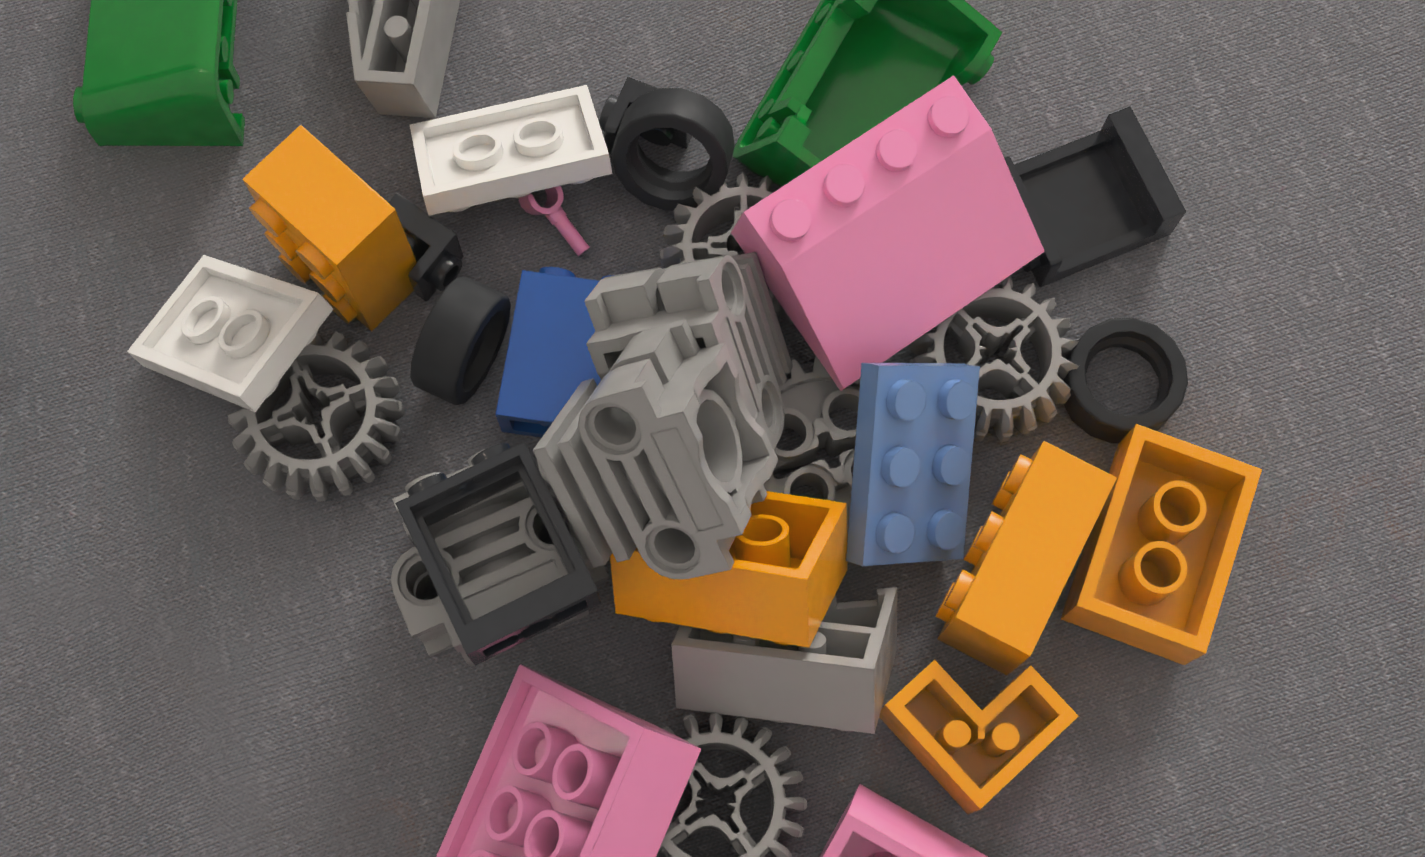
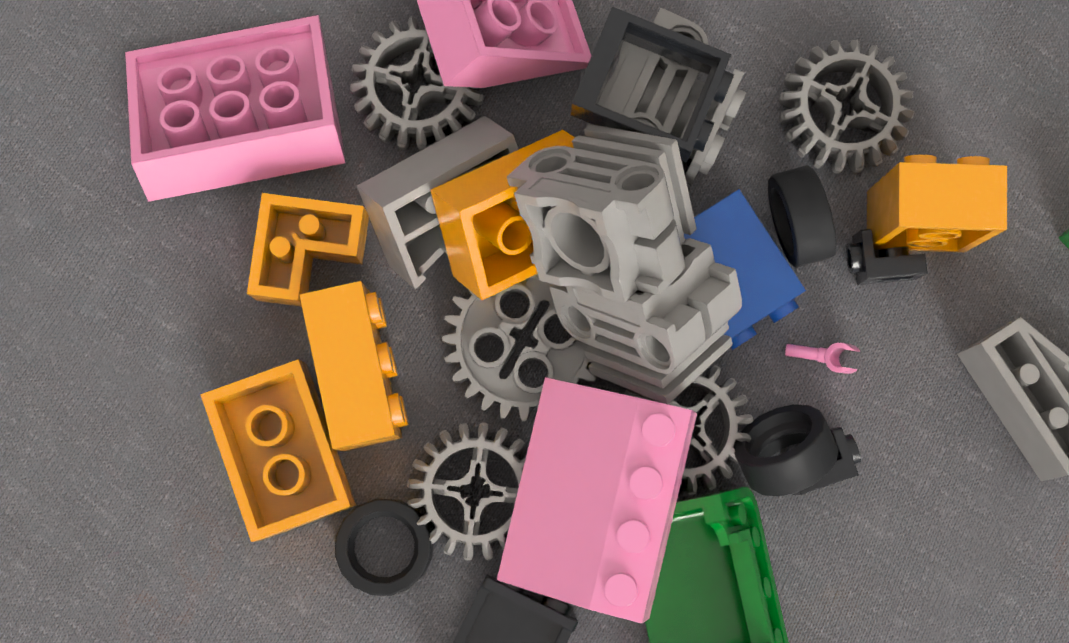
camera: 140 degrees right, 10 degrees up
white plate [127,255,333,412] -> none
white plate [410,85,613,216] -> none
medium blue plate [846,363,980,566] -> none

